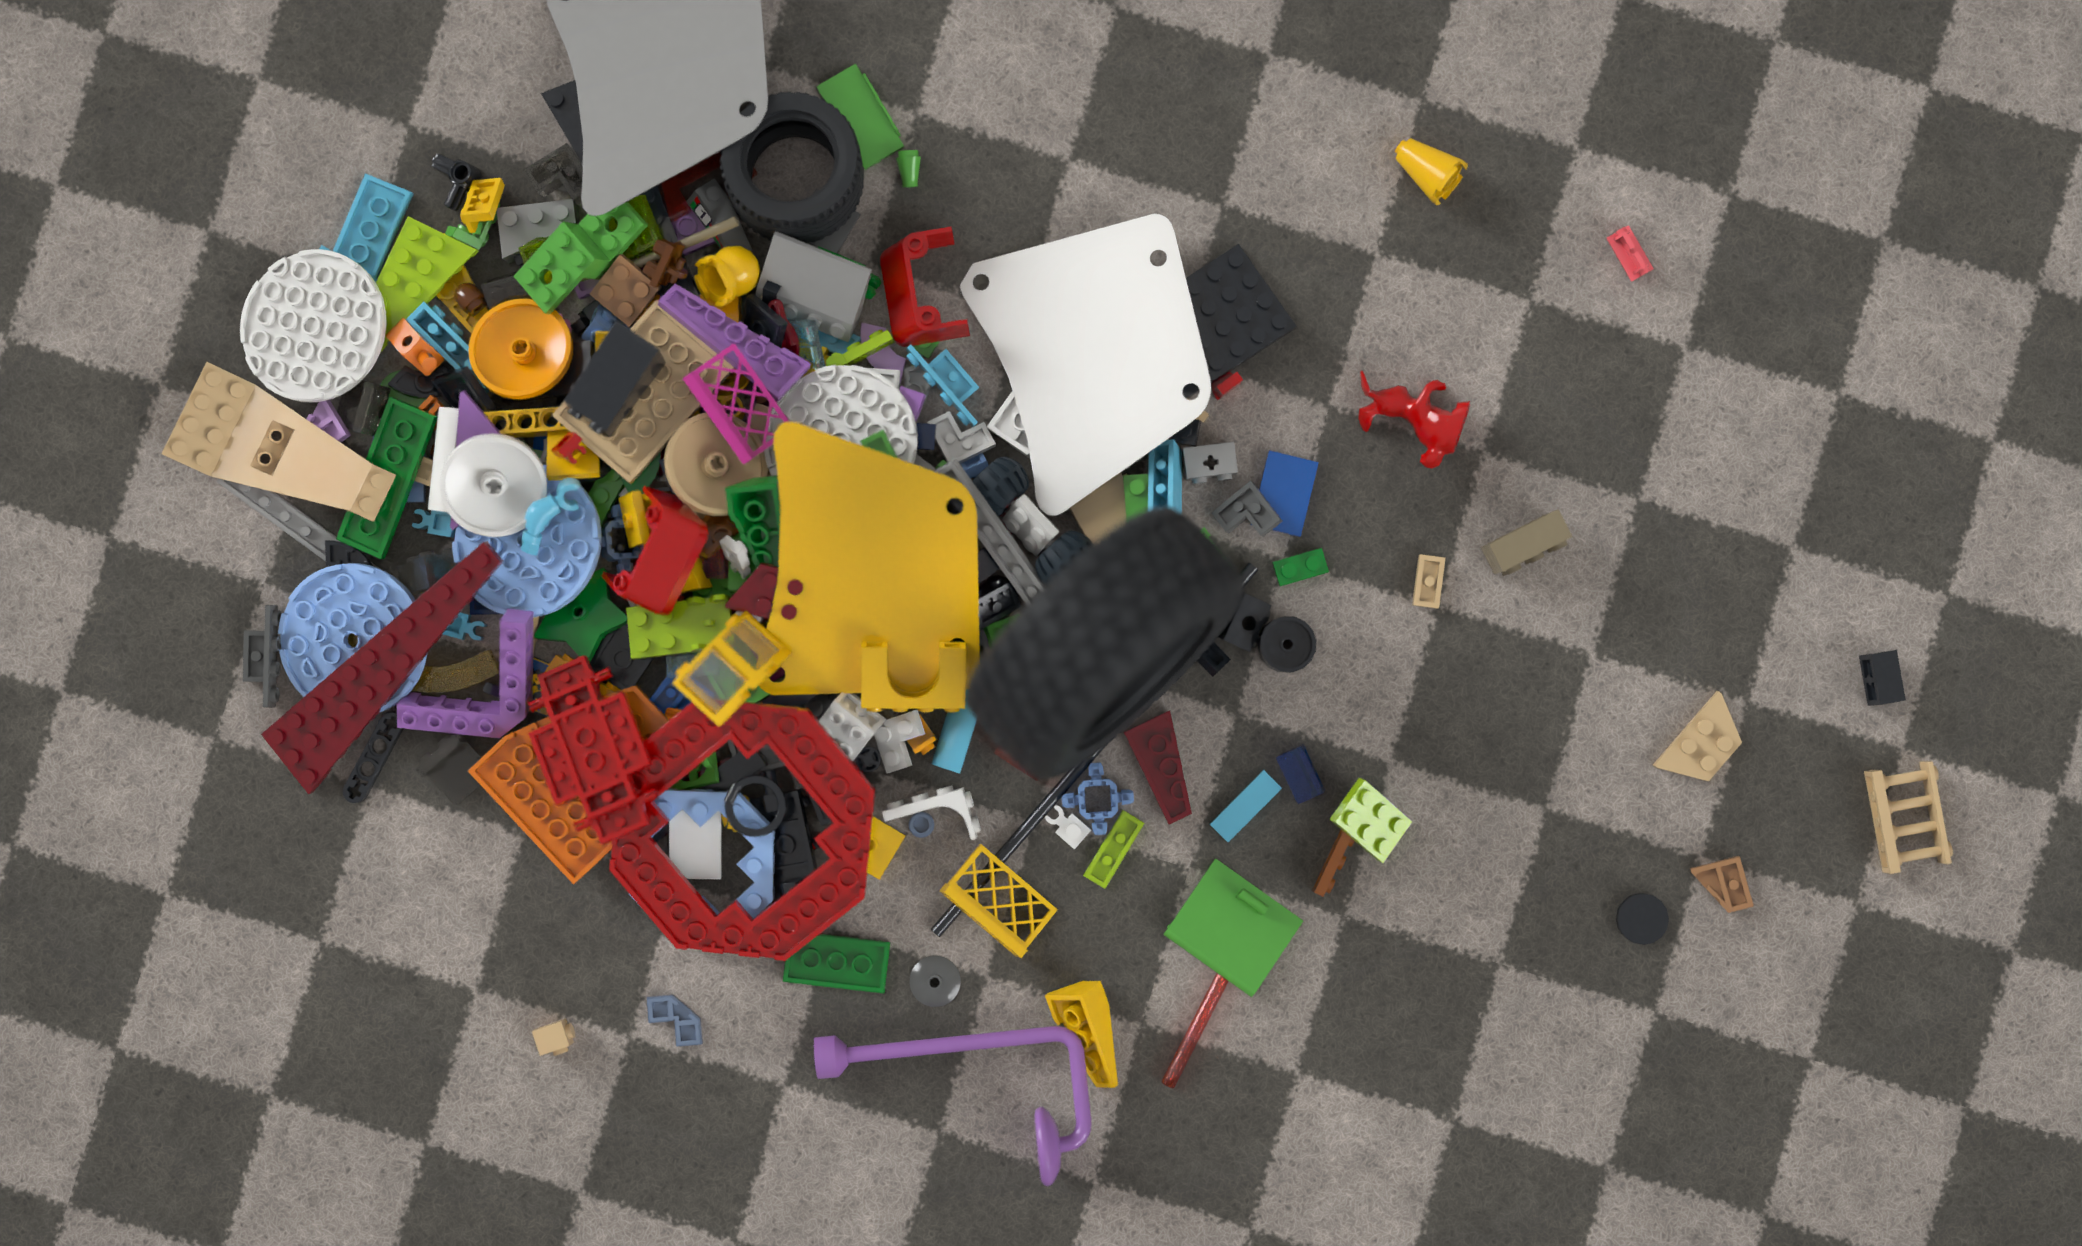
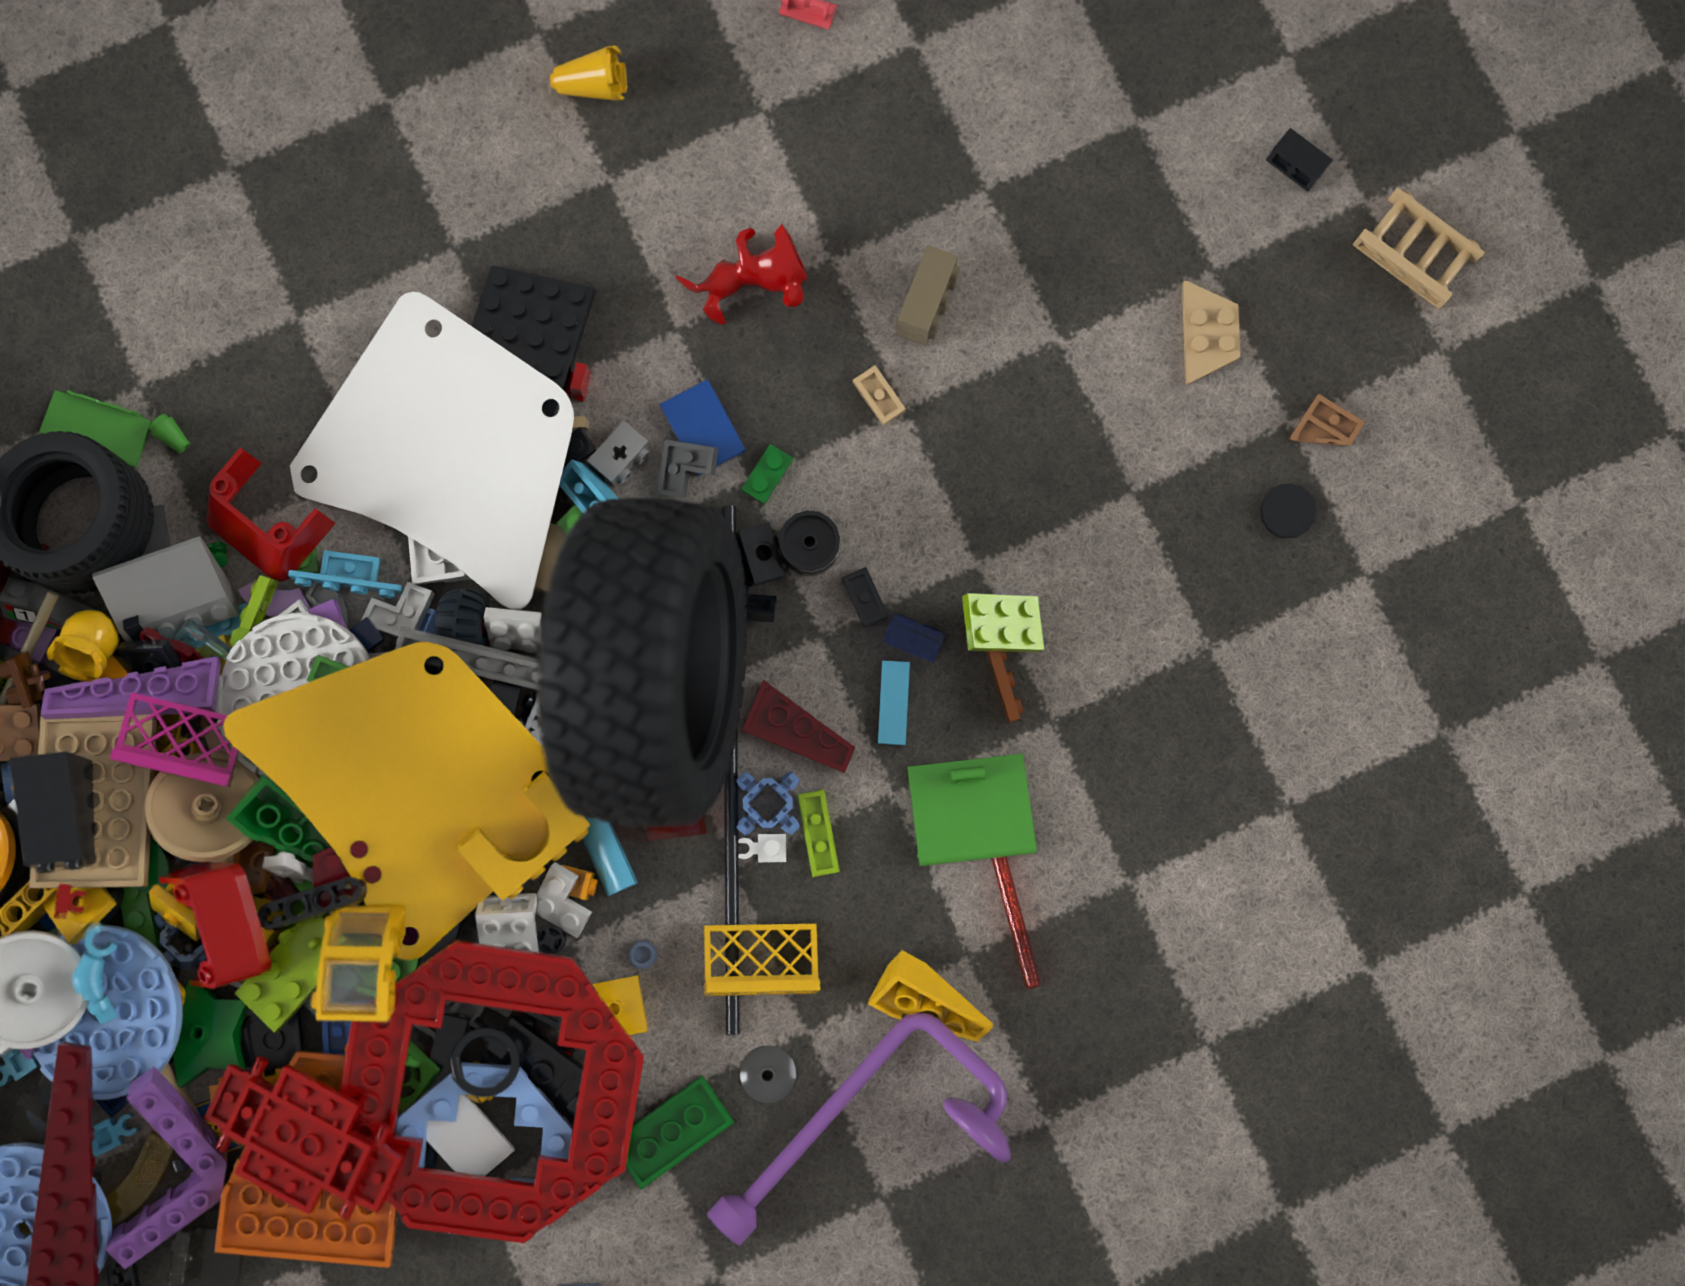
camera: 45 degrees left, 5 degrees down
white bracket [882,785,981,840] -> none
none -> black beam [257,877,367,930]
none -> black plate [841,567,889,629]

